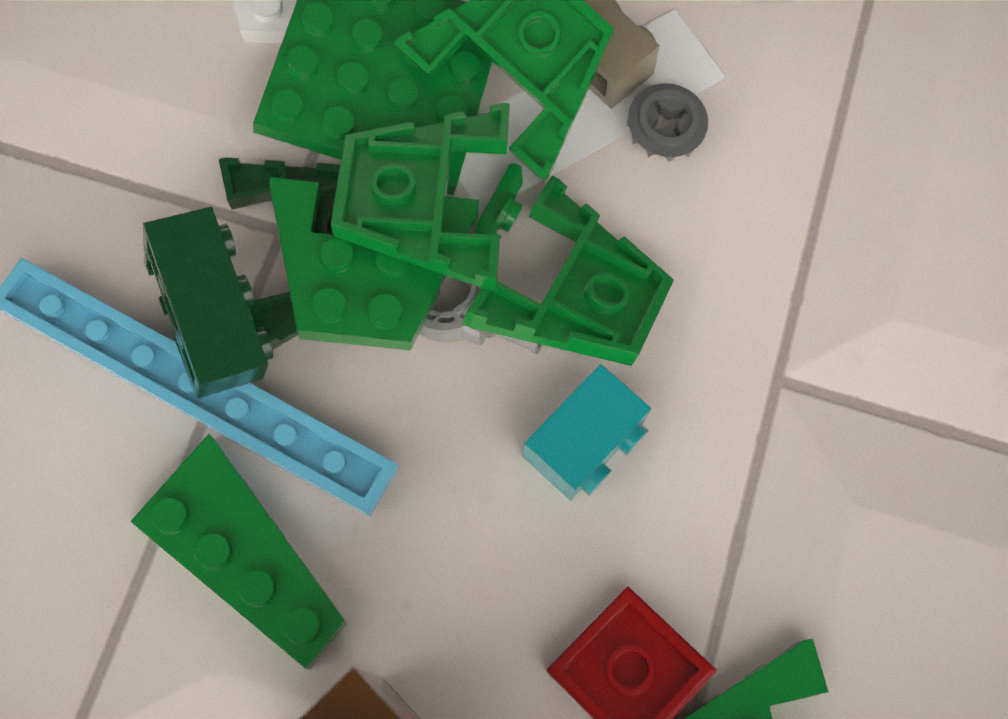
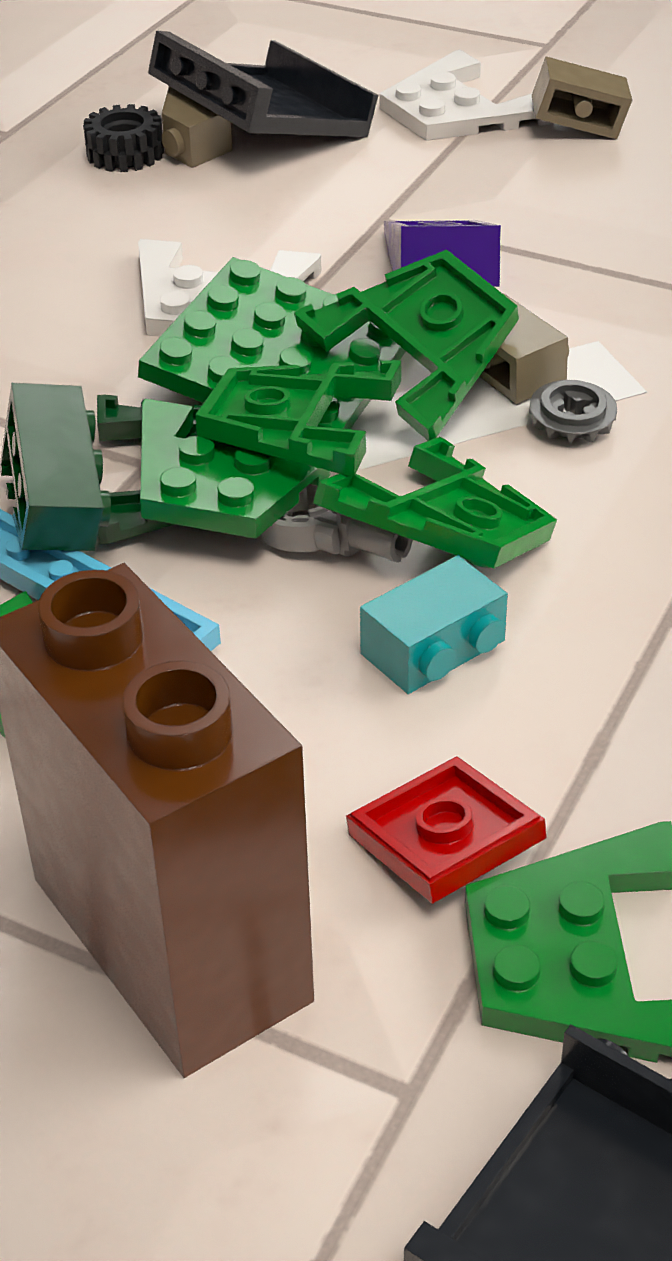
camera: 15 degrees right, 30 degrees down
green piece [475,163,523,239] -> none

